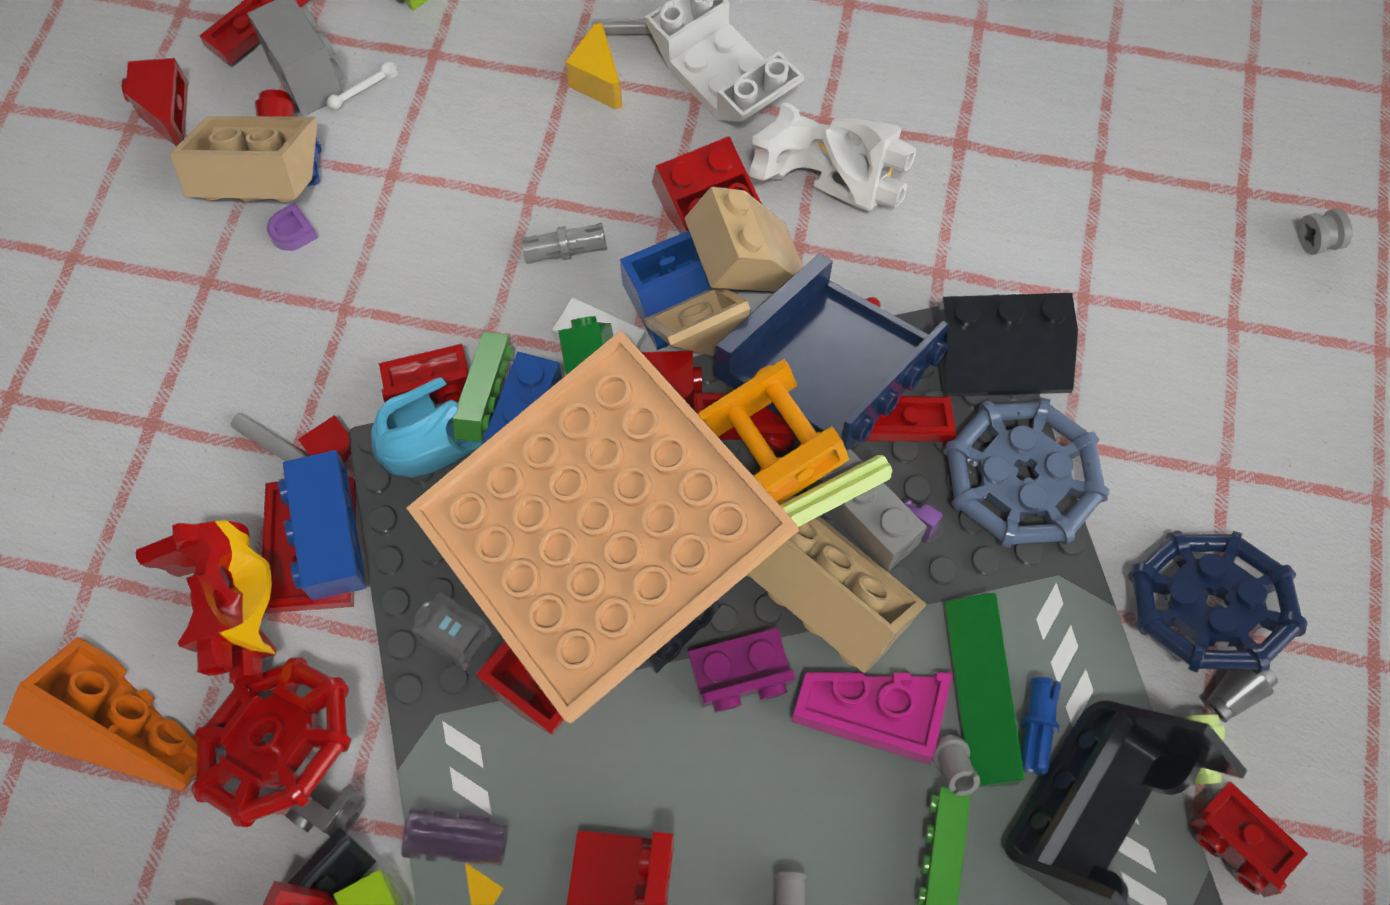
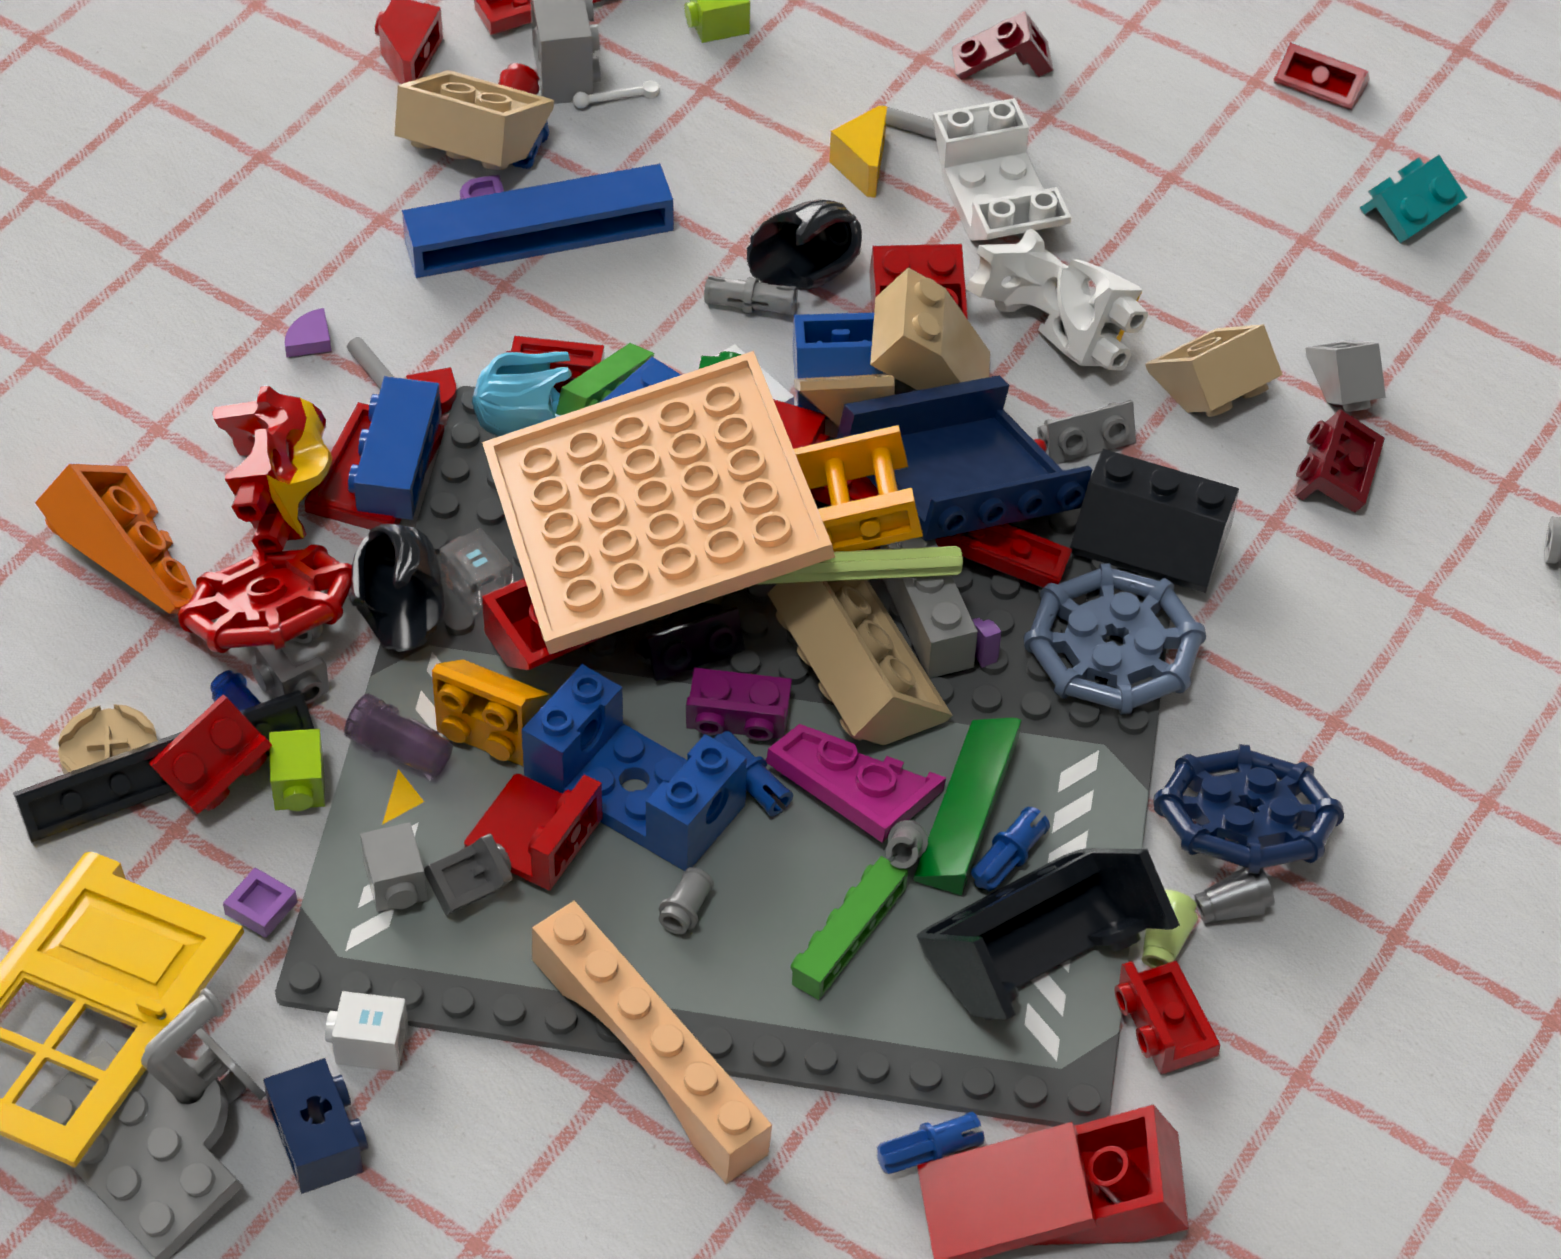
camera: 20 degrees right, 15 degrees down
none -> clear blue pin [210,670,261,711]
none -> medium lavender tile [285,308,331,358]
none -> black hair [348,524,445,652]
none -> blue brick [402,163,674,278]
none -> light orange slope [432,659,551,767]
none -> blue plate [522,664,747,871]
none -> blue axle [713,731,793,817]
none -> black hair [747,199,862,289]
none -> light grey hinge [1037,400,1136,464]
none -> tan slope [1145,324,1283,417]
none -> dark red bracket [1295,409,1385,513]
none -> light grey slope [1305,340,1386,411]

